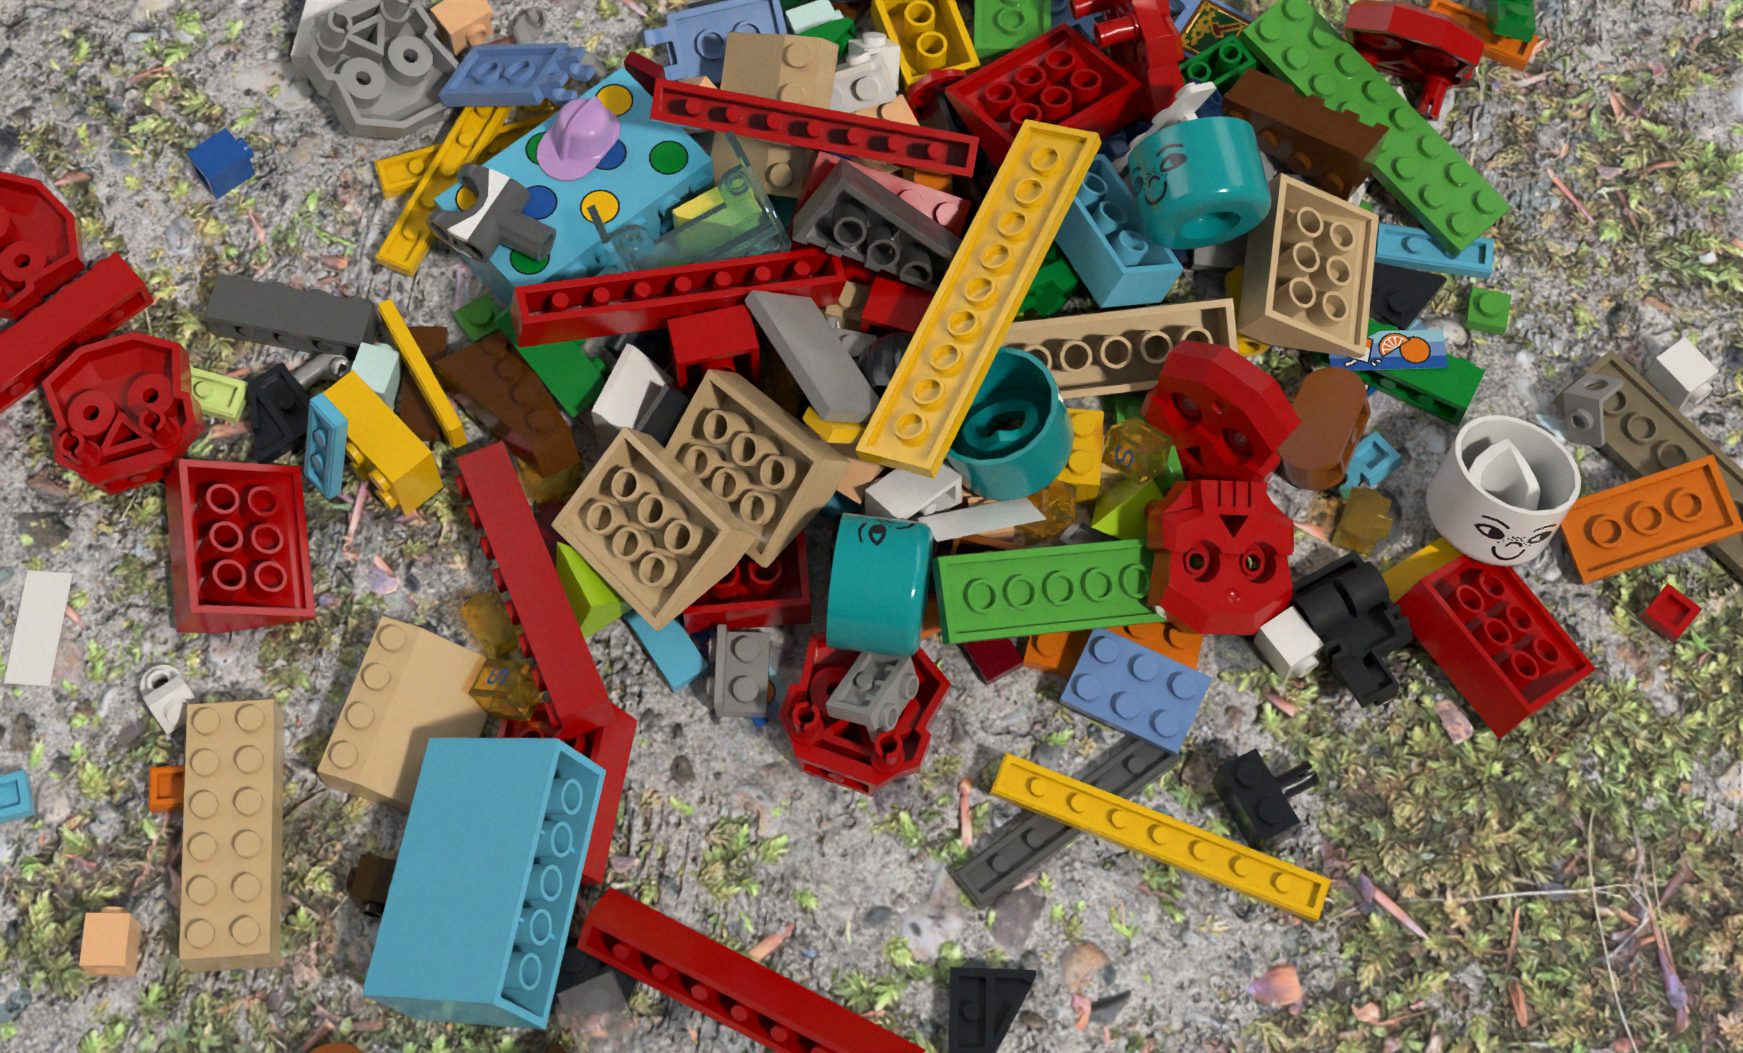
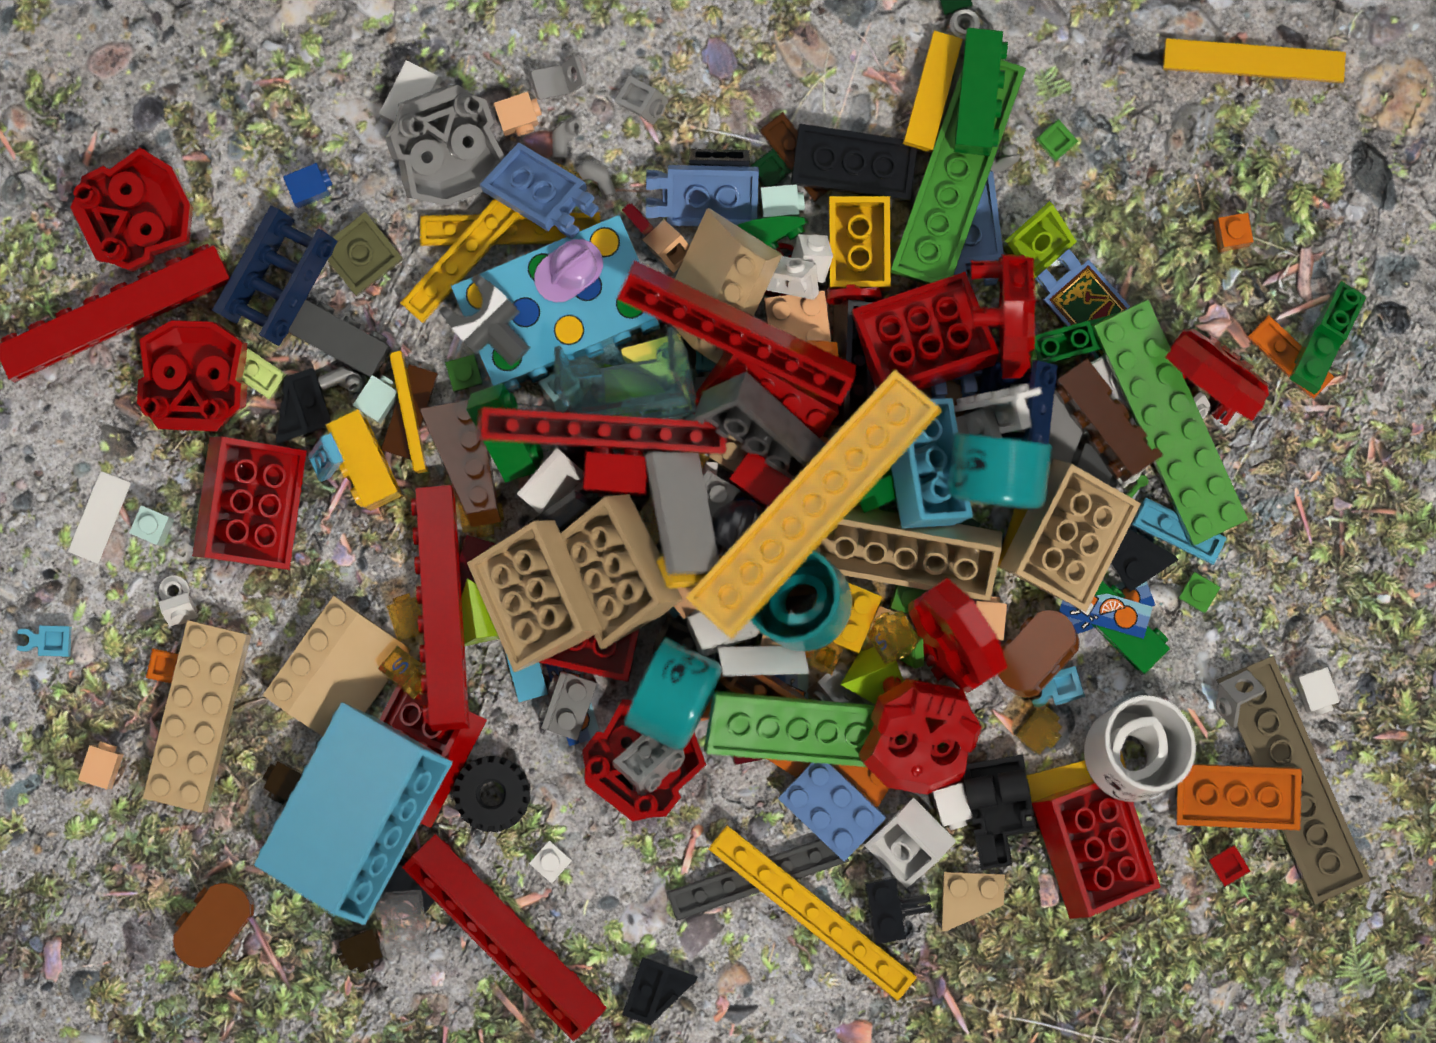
camera: 25 degrees right, 20 degrees up
none -> light aqua brick [129,505,175,547]
none -> dark blue fence [212,205,338,346]
none -> olive plate [327,212,404,297]
none -> black tyre [453,756,531,832]
none -> white plate [529,840,572,883]
none -> white slope [864,797,956,889]
none -> tan wing [941,872,1005,931]

